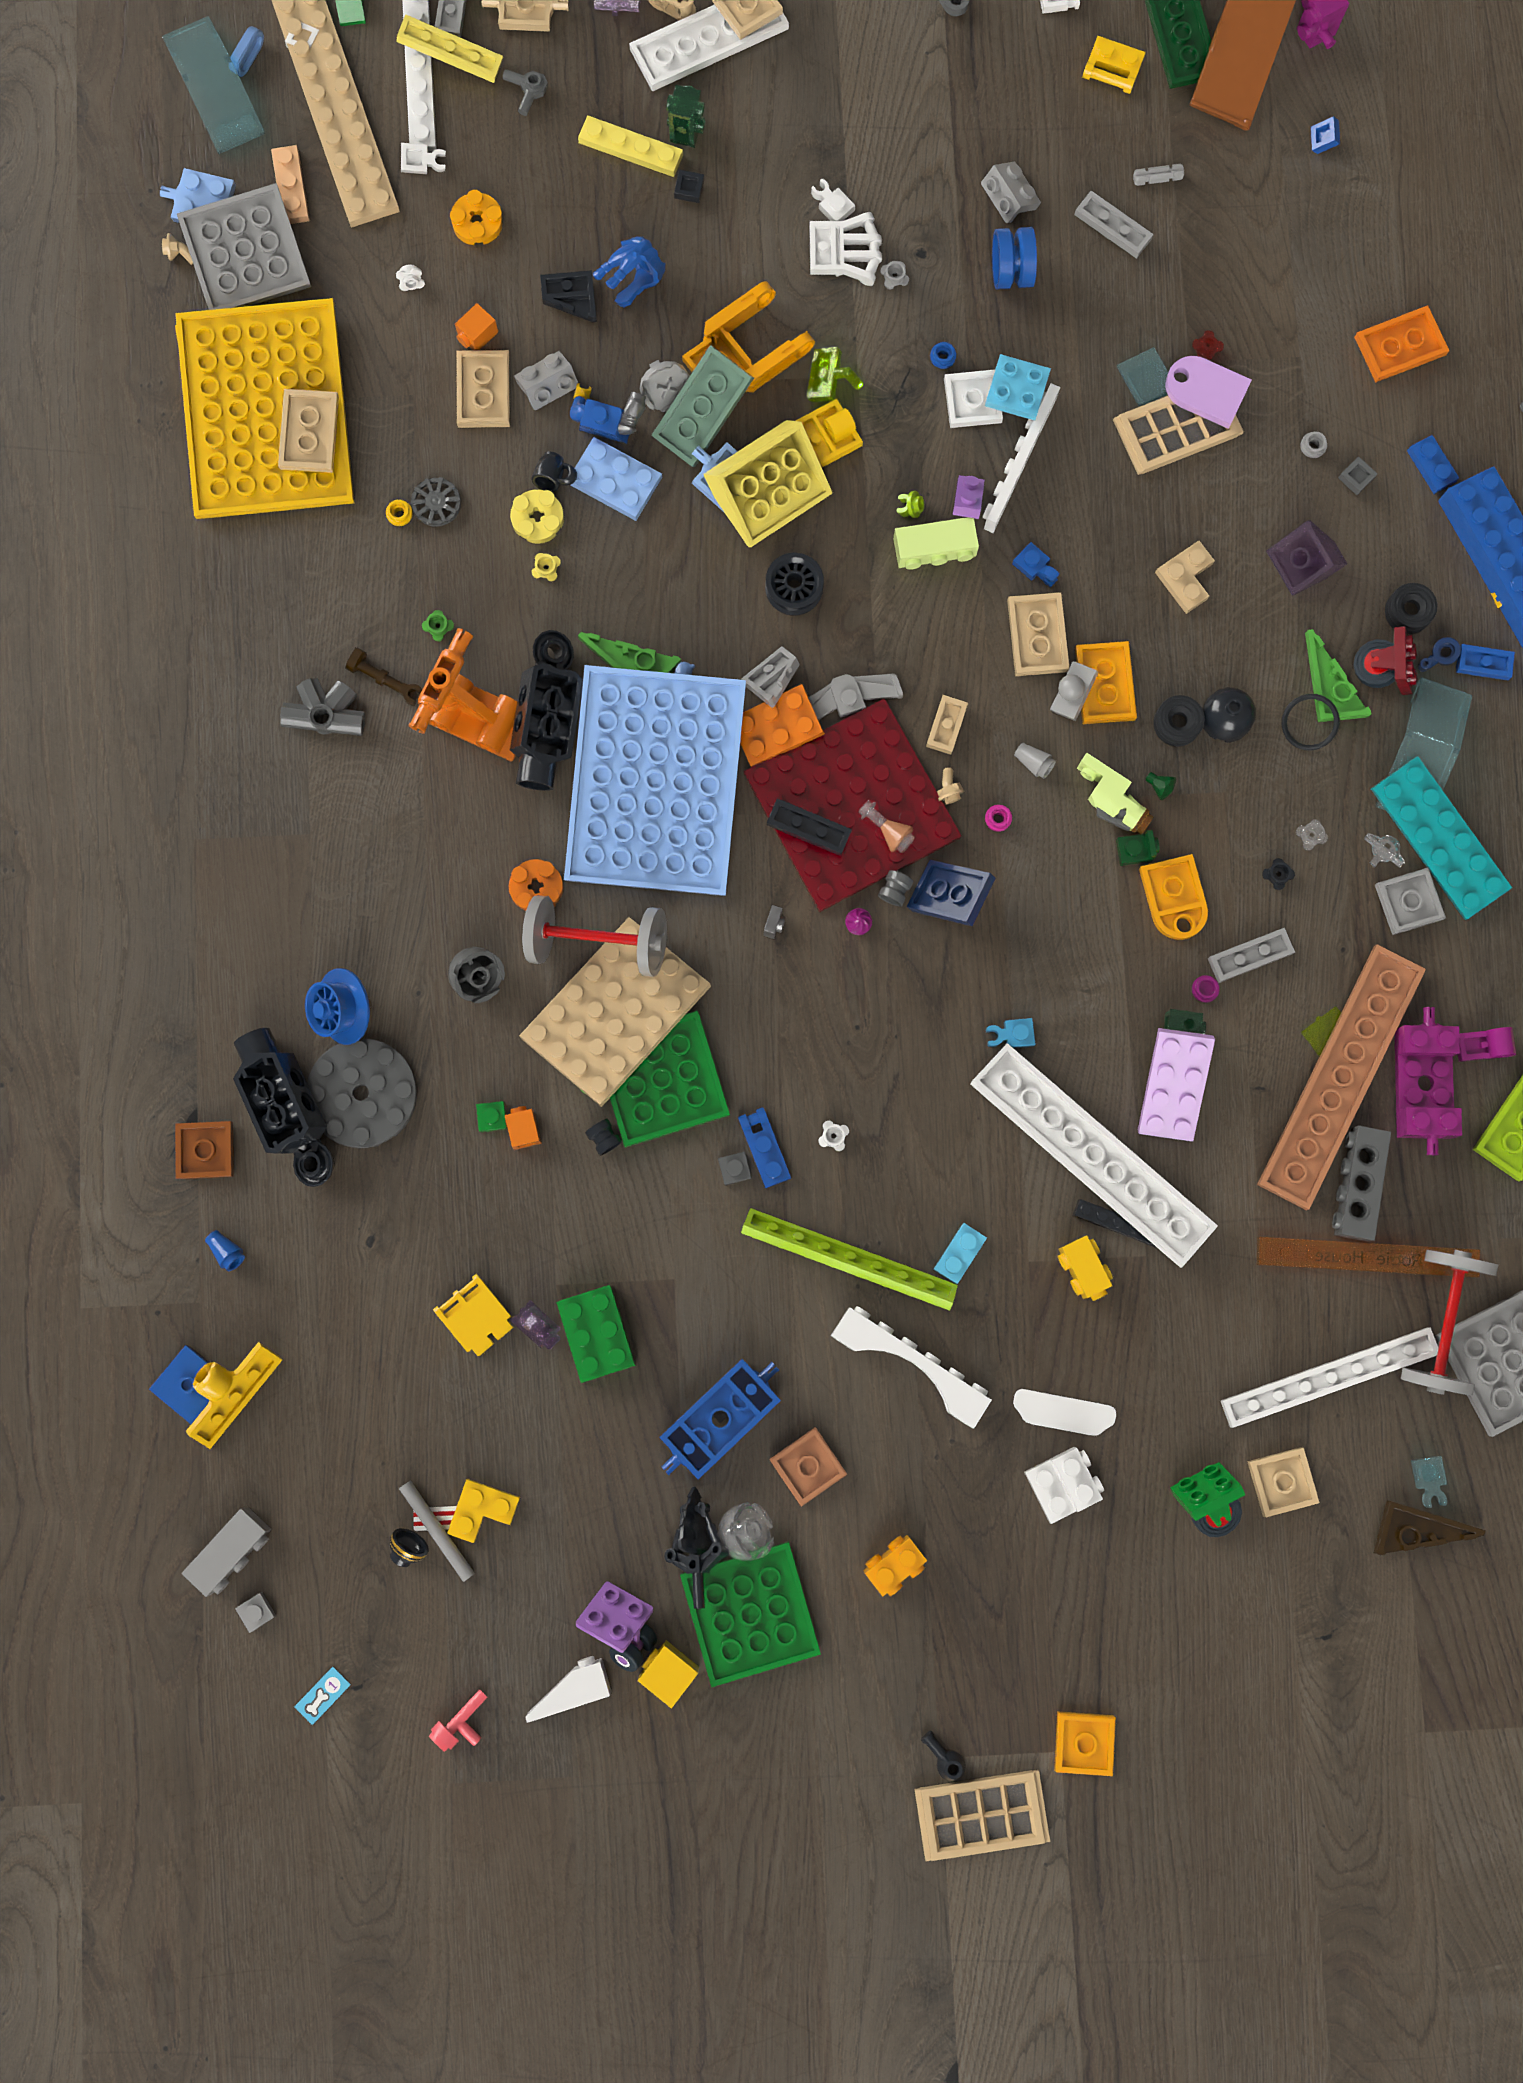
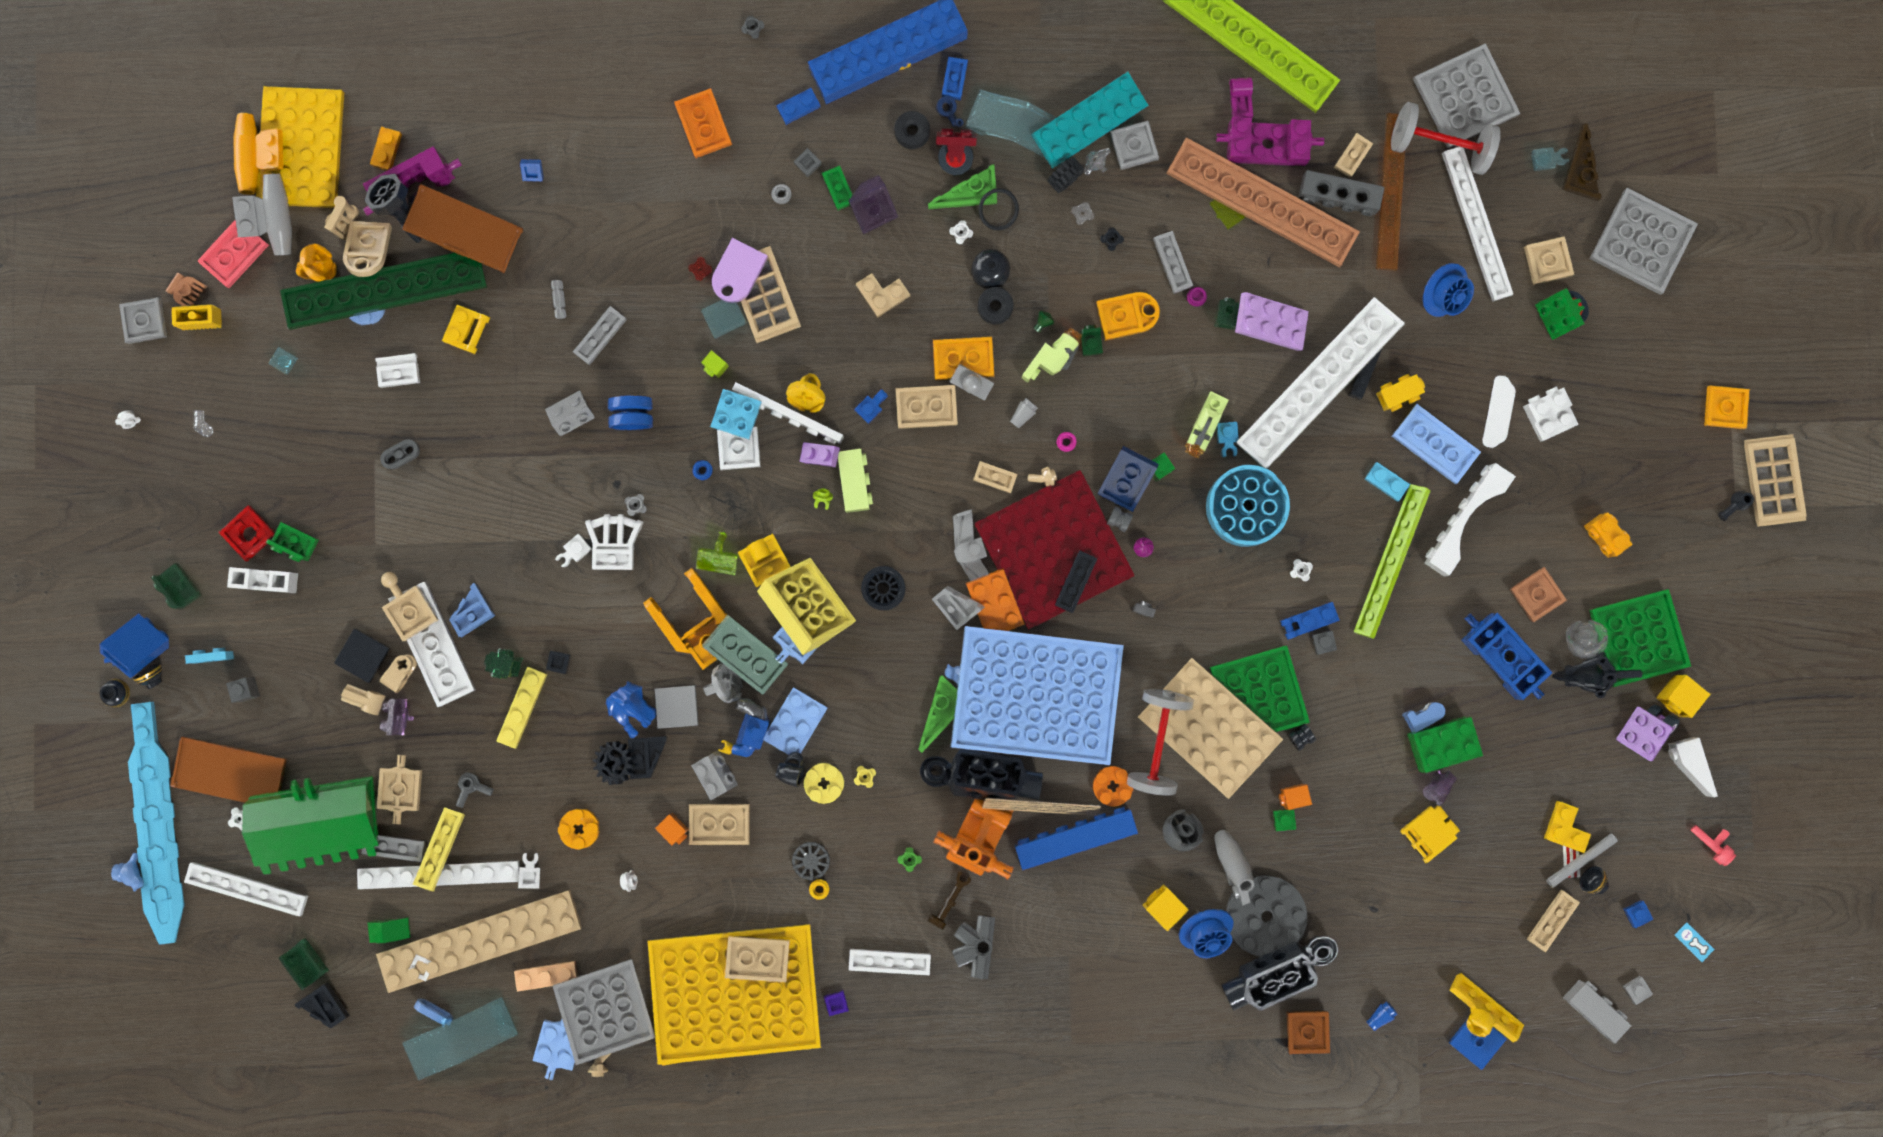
camera: 85 degrees left, 5 degrees up
piece [858,800,916,853] -> none
none -> medium blue wing [449,583,495,638]
none -> black gear [593,741,636,785]
none -> light grey tile [655,685,699,729]
none -> lime plate [701,350,729,378]
none -> yellow tile [786,373,826,413]
none -> green plate [822,166,855,211]
none -> dark purple tile [824,990,849,1016]
none -> white plate [849,949,931,975]
none -> white plate [949,221,973,244]
none -> tan sticker [982,799,1101,816]
none -> blue brick [1014,807,1138,870]
none -> black tyre [1047,157,1085,193]
none -> yellow head [1142,884,1189,931]
none -> green brick [1152,452,1175,482]
none -> yellowish green plate [1185,391,1229,458]
none -> medium azure brick [1206,465,1290,547]
none -> light grey plate [1214,830,1254,905]
none -> tan plate [1334,133,1373,178]
none -> light blue plate [1392,404,1481,484]
none -> medium blue leg [1402,702,1445,732]
none -> blue piece [1423,263,1474,317]
none -> tan plate [1527,890,1580,952]
none -> light grey plate [1589,188,1698,295]
none -> blue plate [1623,900,1653,928]

